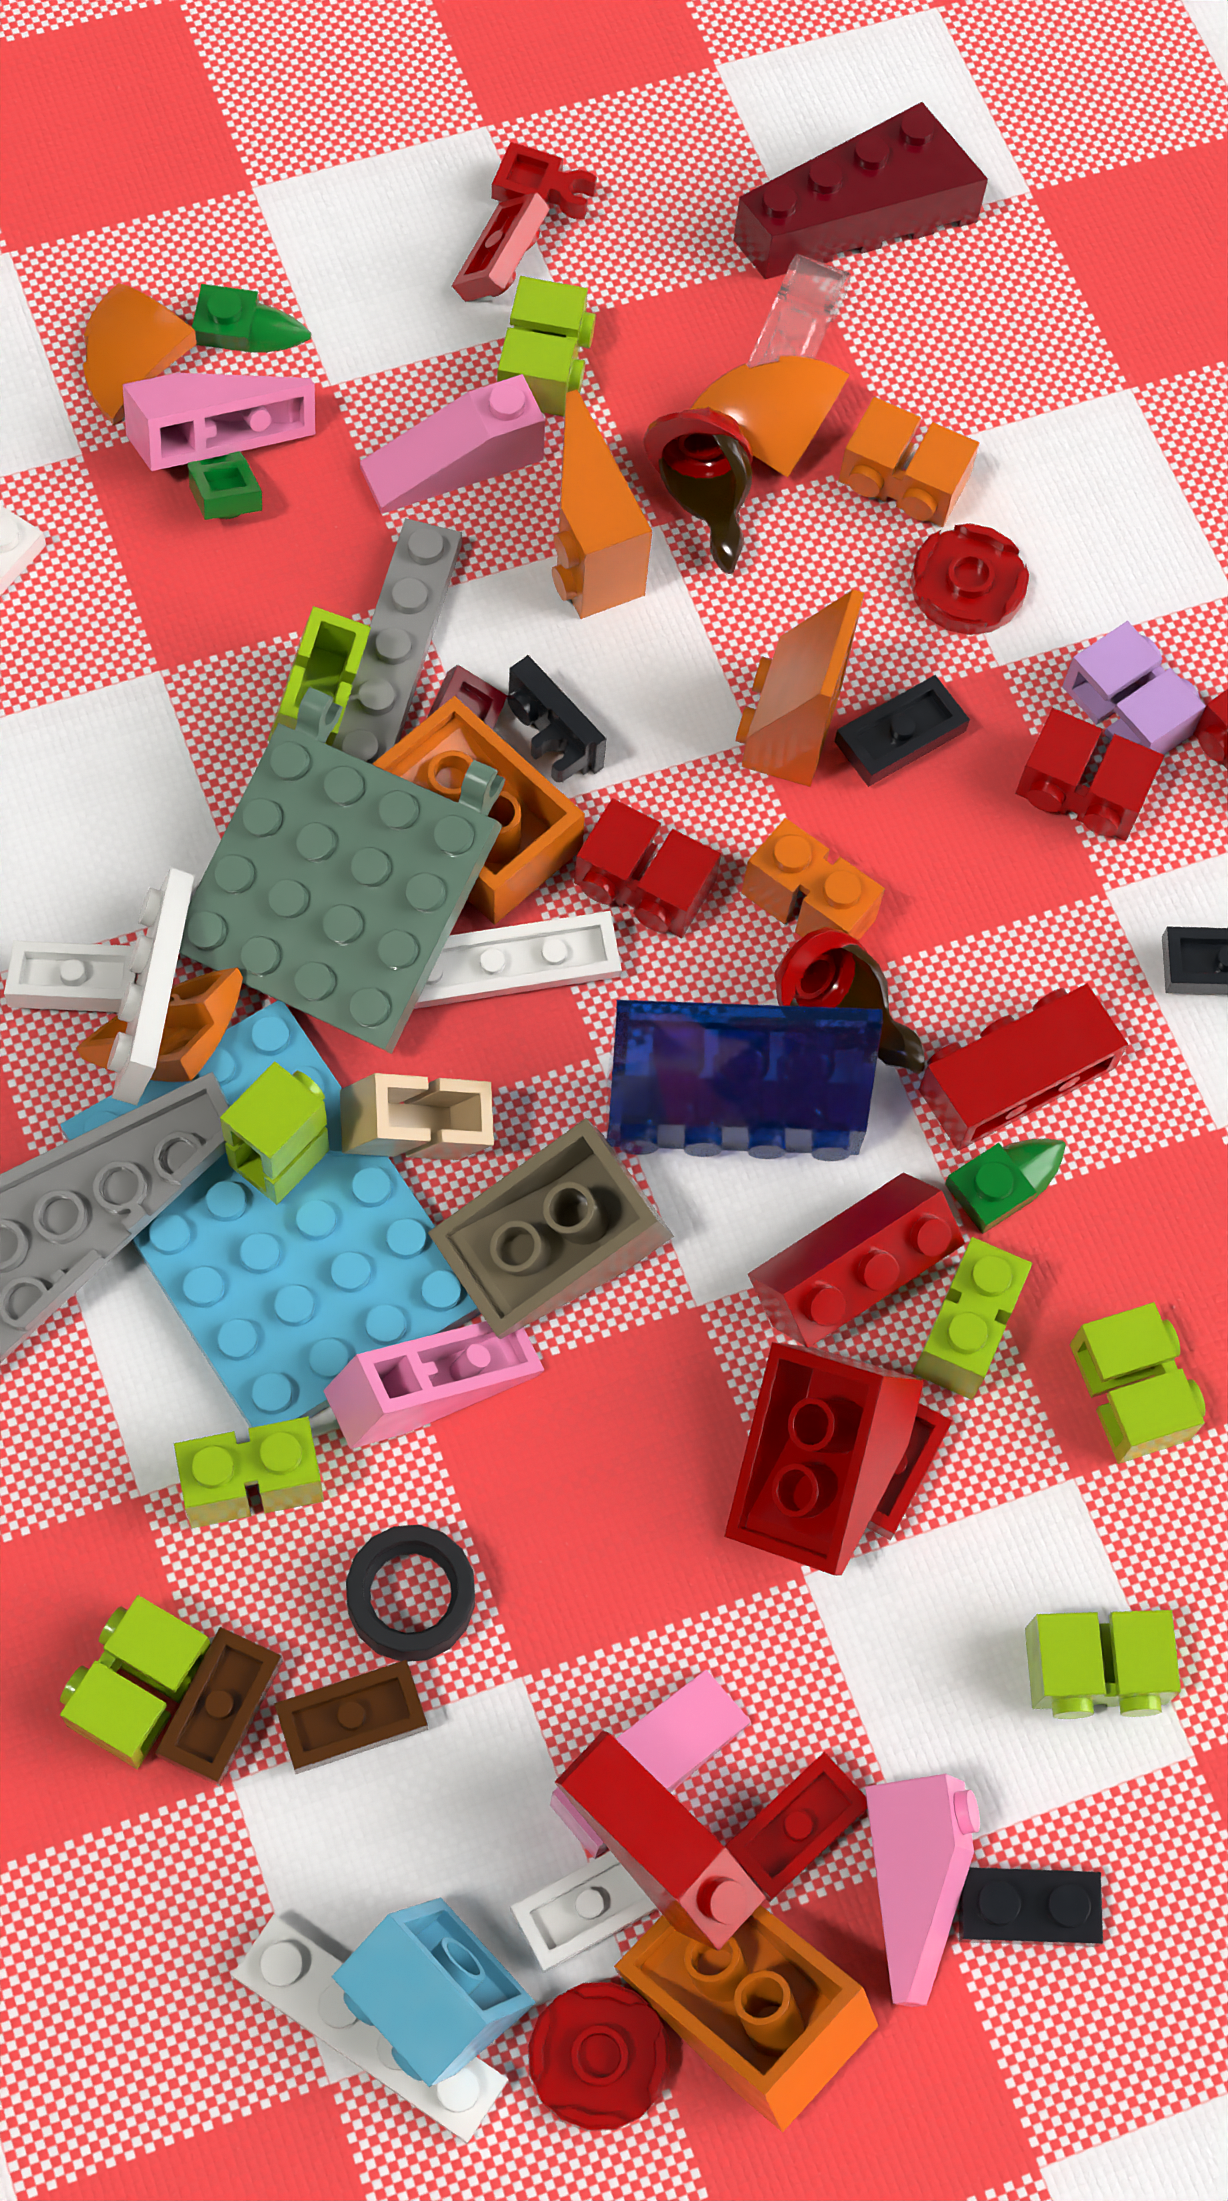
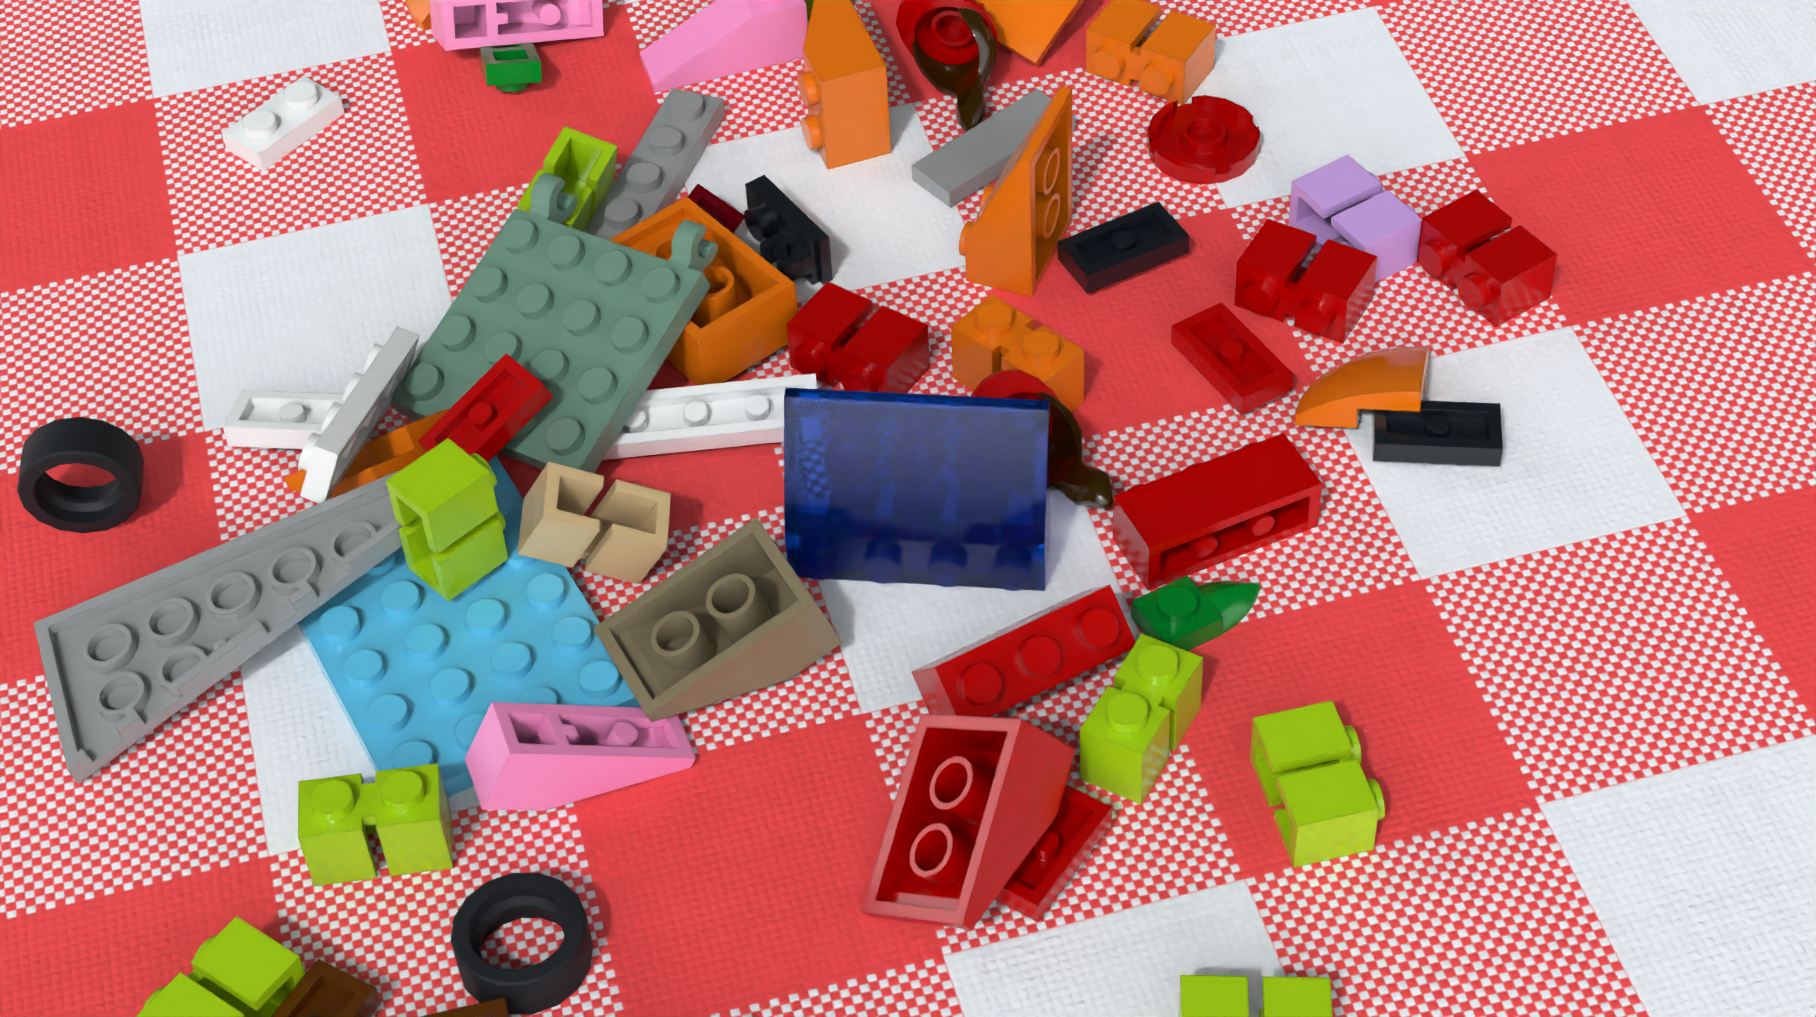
camera: 15 degrees right, 20 degrees down
none -> red plate [417,354,553,463]
none -> light grey tile [912,89,1075,207]
none -> red plate [1171,302,1293,415]
none -> orange brick [1295,347,1429,428]

